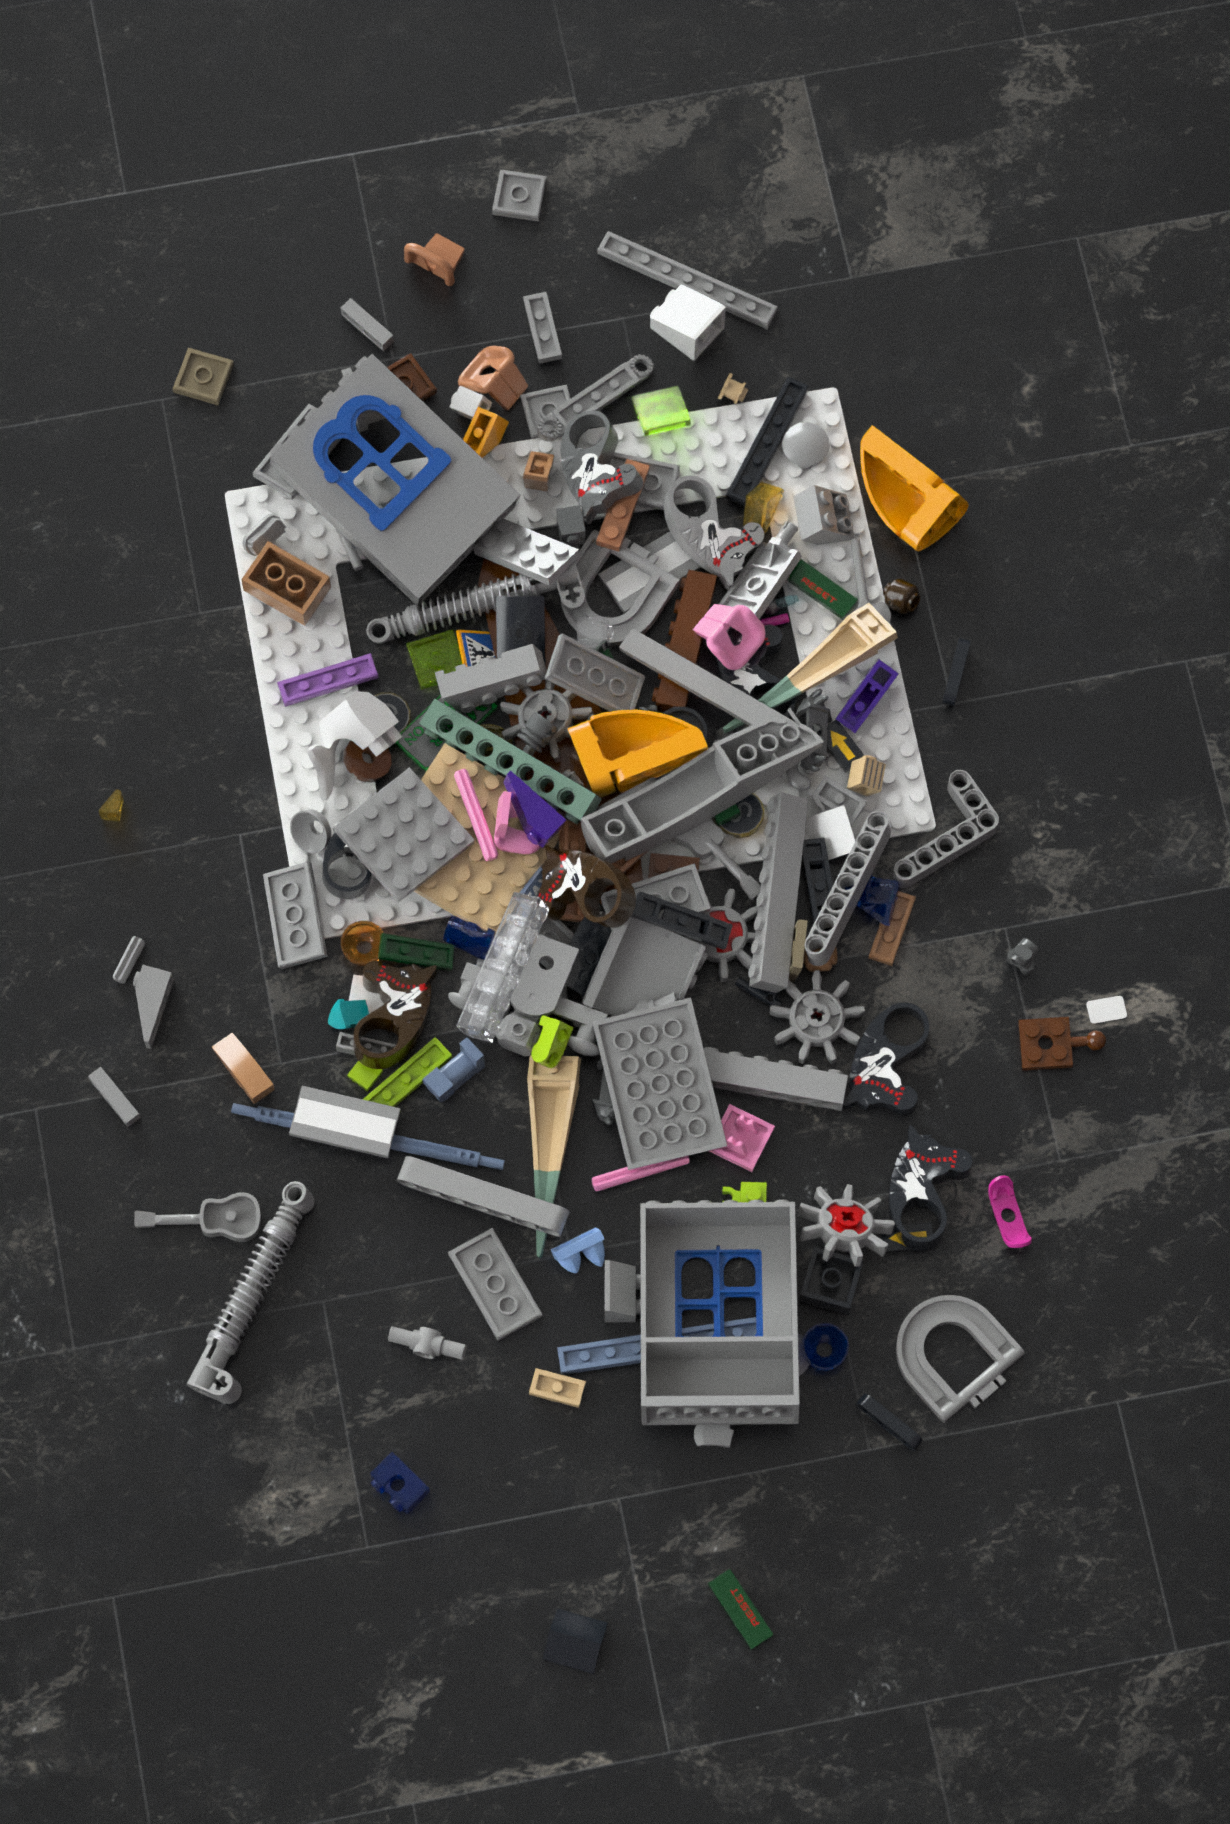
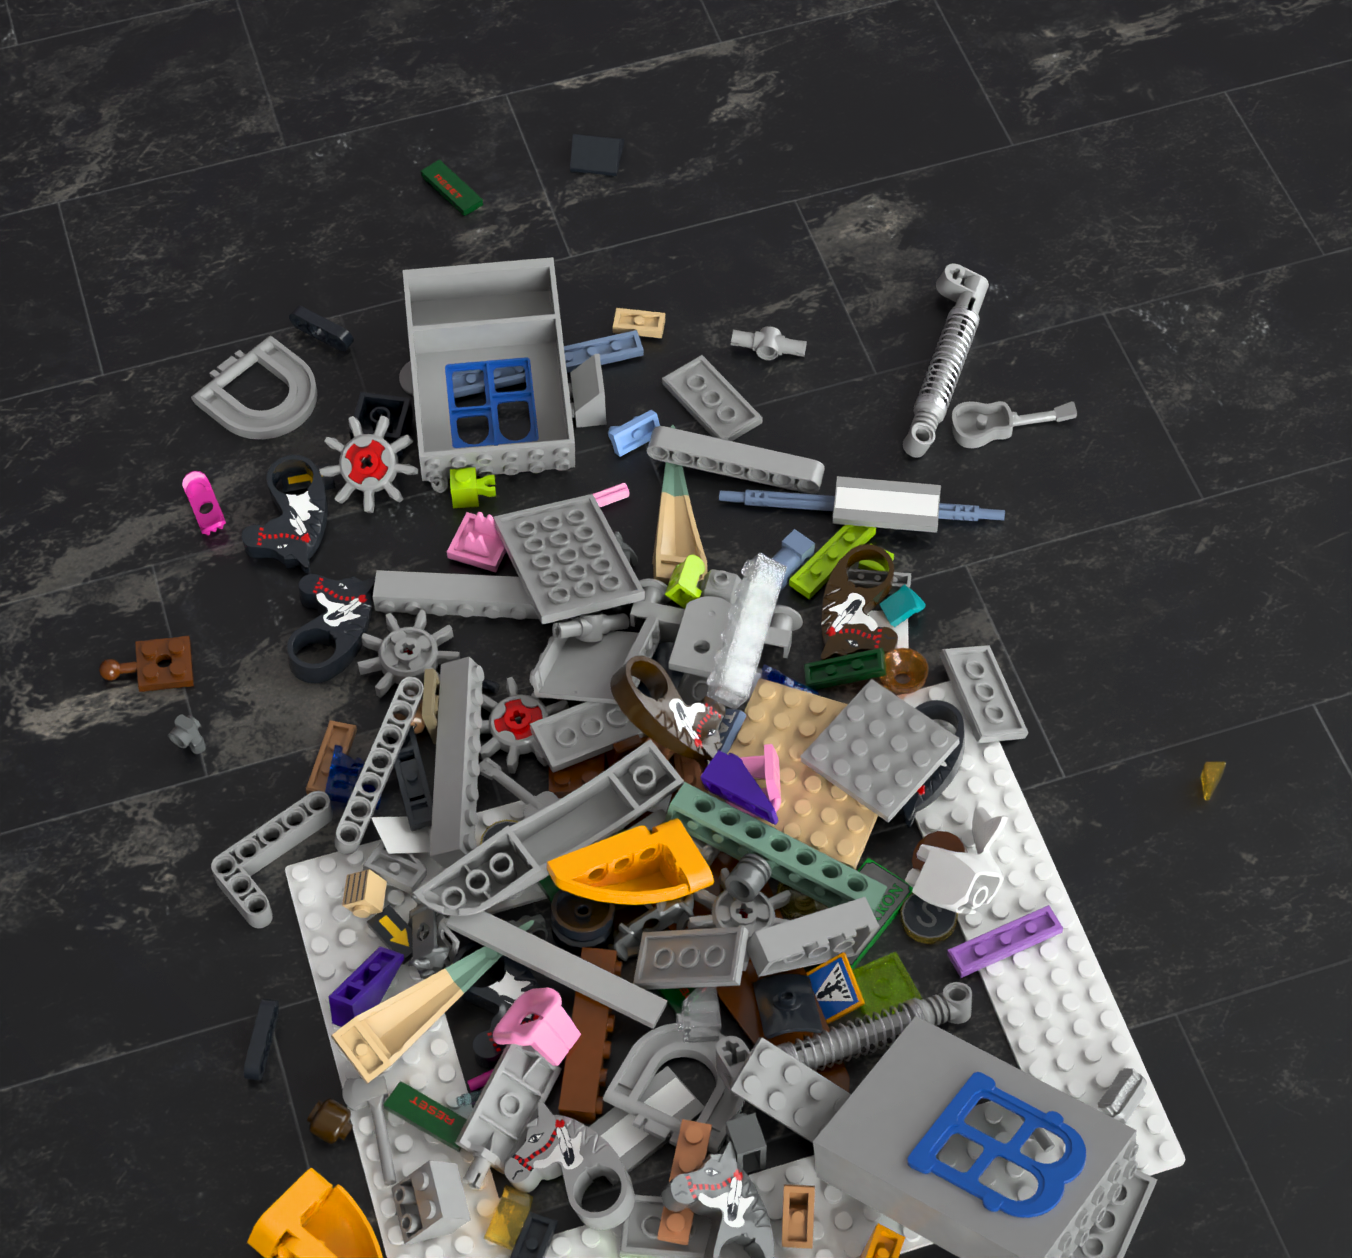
camera: 175 degrees right, 15 degrees down
light grey piece [88,1067,140,1127] -> none
light grey axle [113,936,145,984] -> none
light grey slope [133,965,174,1049] -> none
medium nougat slope [212,1033,275,1104] -> none
medium nougat brick [241,541,331,626] -> none
light grey piece [290,809,331,854] -> none
clear blue brick [370,1452,430,1515] -> none
bright pink axle [454,769,498,862] -> none
black hinge [631,891,733,950] -> none
clear blue piece [802,1323,849,1370] -> none
white sticker [1086,996,1127,1023] -> none

